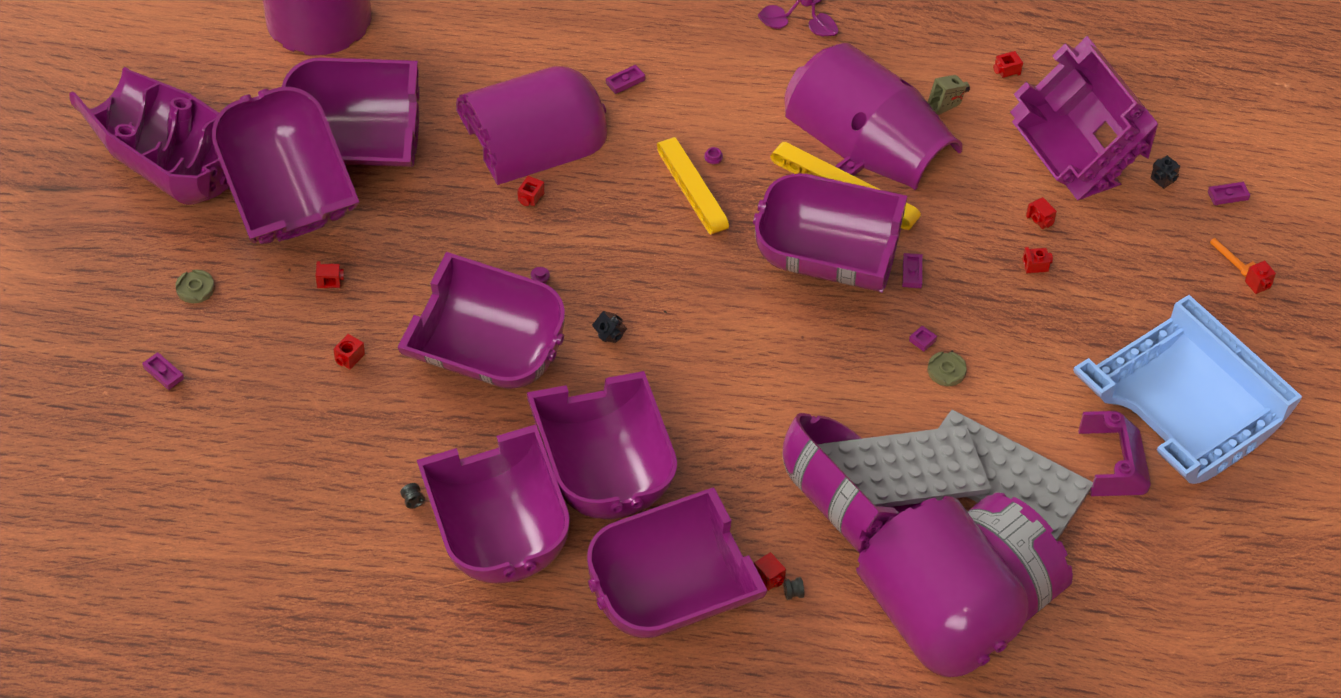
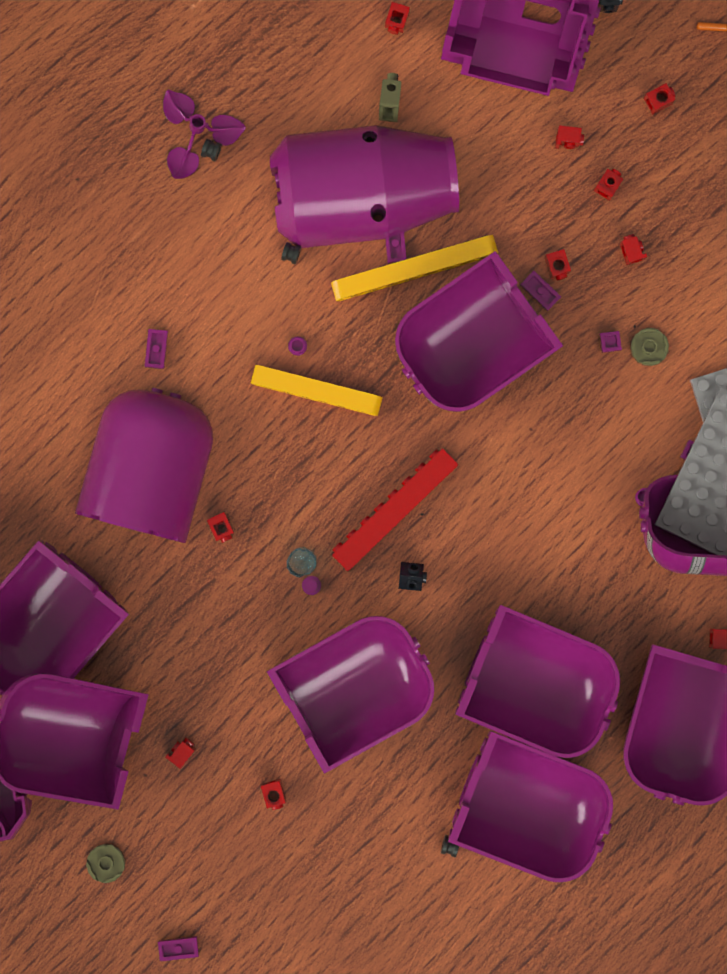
camera: 45 degrees left, 35 degrees up
none -> pearl dark grey wheel [201,138,222,162]
none -> pearl dark grey wheel [281,242,301,265]
none -> clear light blue hair [286,547,317,578]
none -> red brick [332,448,459,572]
none -> red brick [544,249,571,281]
none -> red brick [620,234,647,266]
none -> red brick [643,83,676,115]

